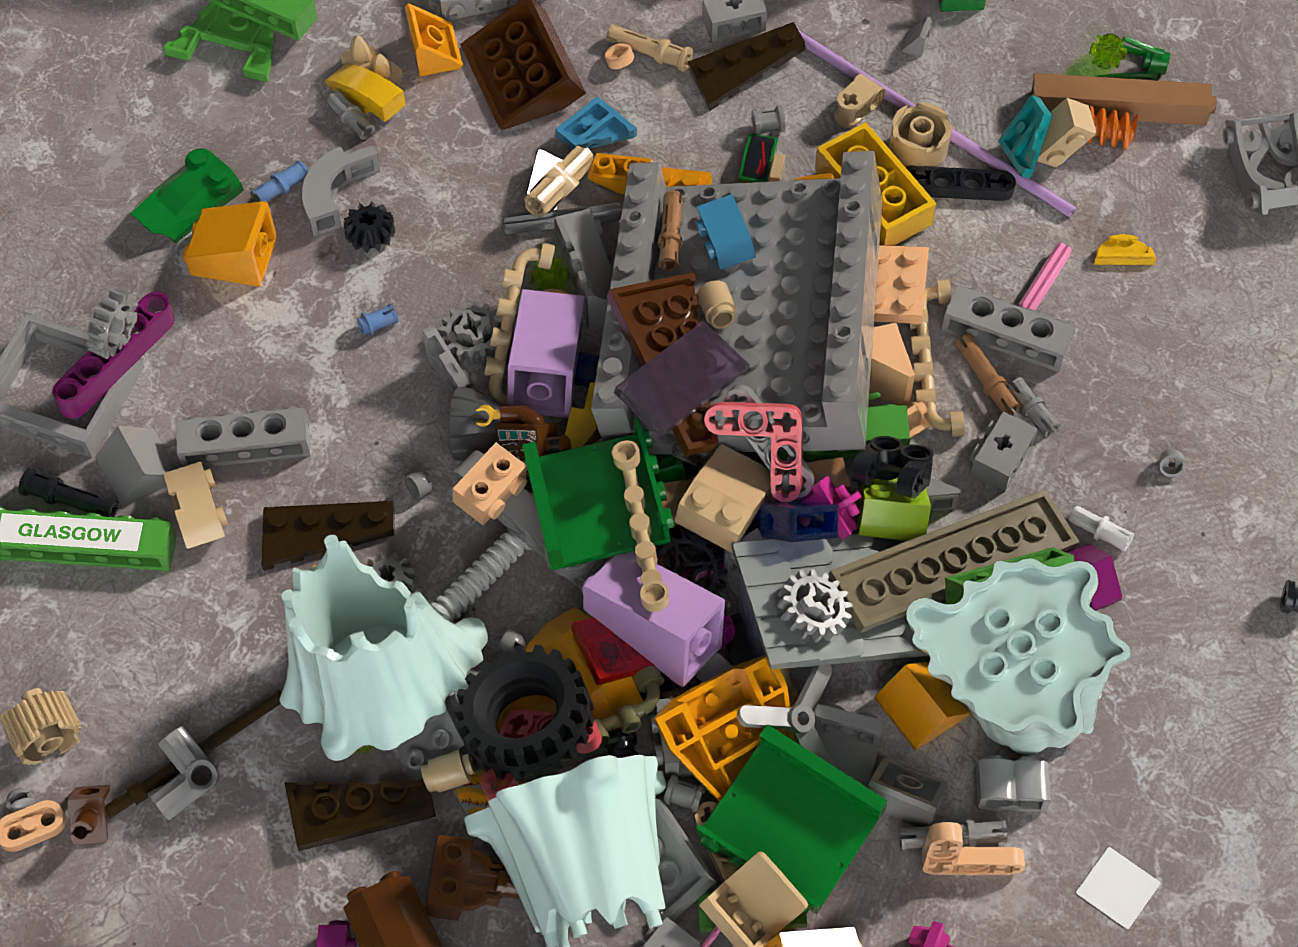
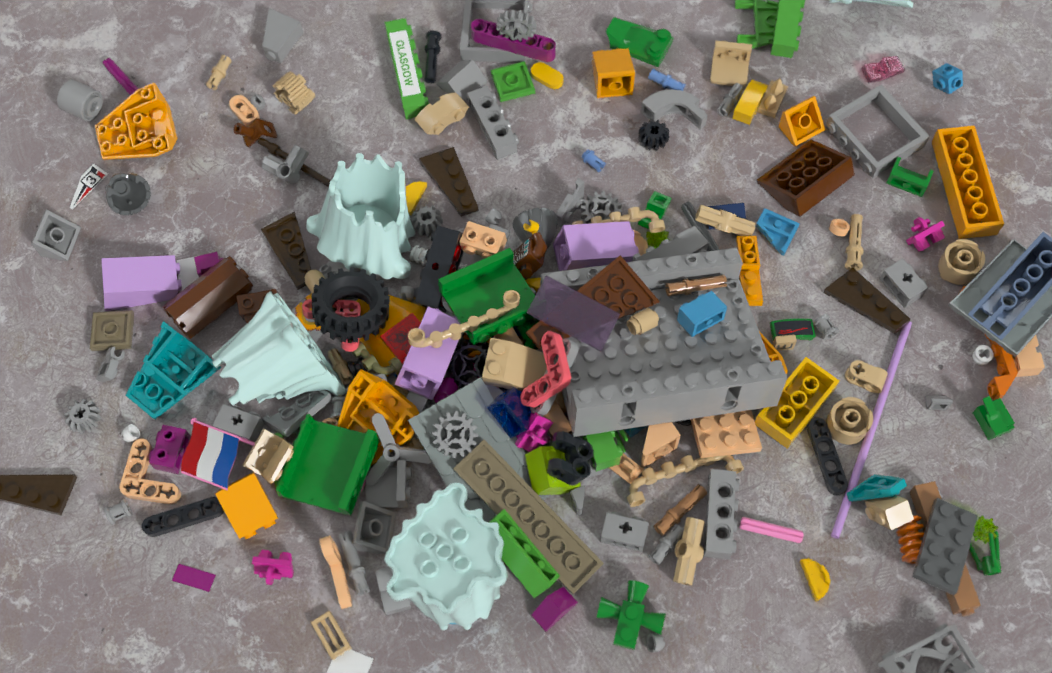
camera: 75 degrees right, 5 degrees up
white axle [1069,506,1134,552] -> none
none -> tan tile [311,610,352,660]
none -> black brick [414,225,464,313]
none -> bright green tile [490,61,535,102]
none -> yellow tile [531,62,564,89]
none -> green brick [596,580,666,650]
none -> green slope [638,191,672,229]
none -> tan piece [673,517,705,586]
none -> tan bracket [710,41,752,87]
none -> dark grey plate [912,498,978,595]

